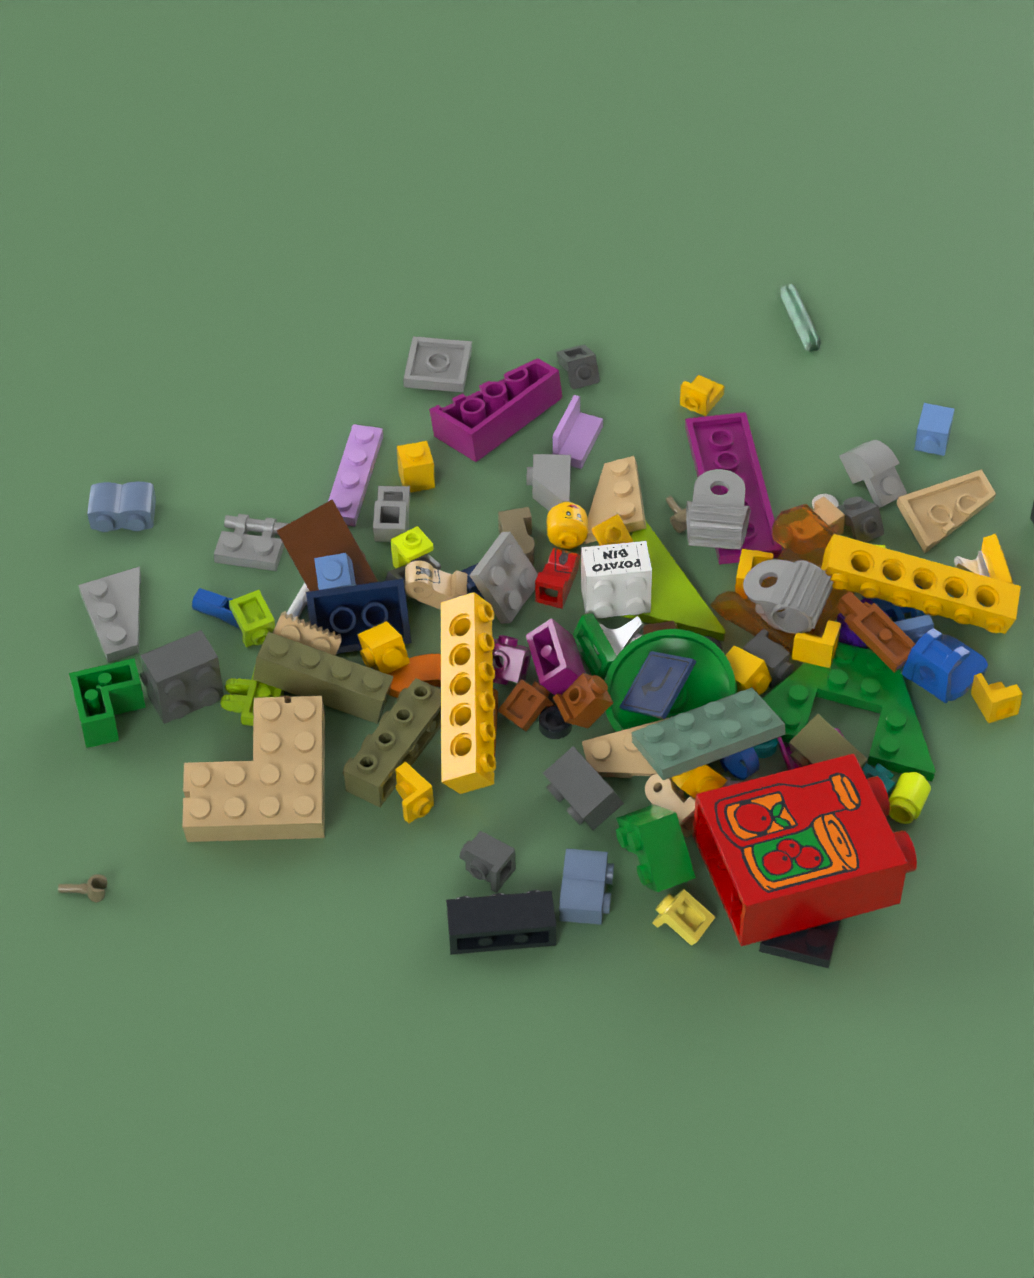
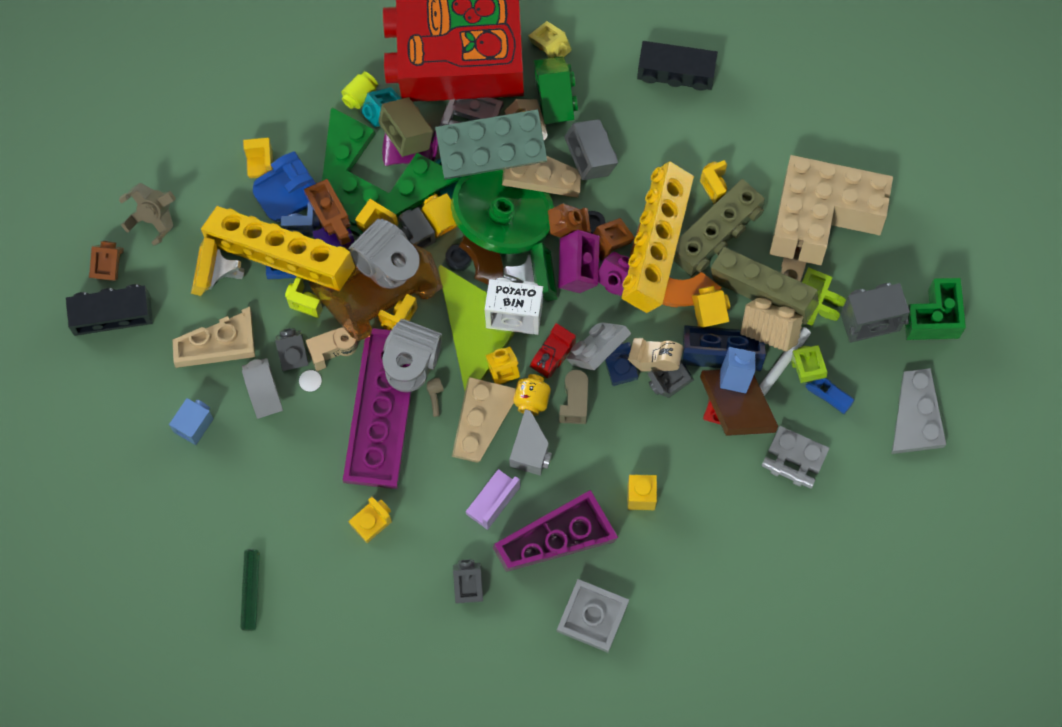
camera: 165 degrees left, 20 degrees up
dark tan hand [58,874,107,902] -> none
sand blue brick [87,482,156,532] -> none
lavender plate [328,424,383,527] -> none
light grey brick [373,486,410,542] -> none
neon yellow bracket [390,526,434,568] -> none
dark grey brick [460,831,516,893] -> none
sand blue brick [559,849,614,924] -> none
dark blue piece [619,651,697,719] -> none

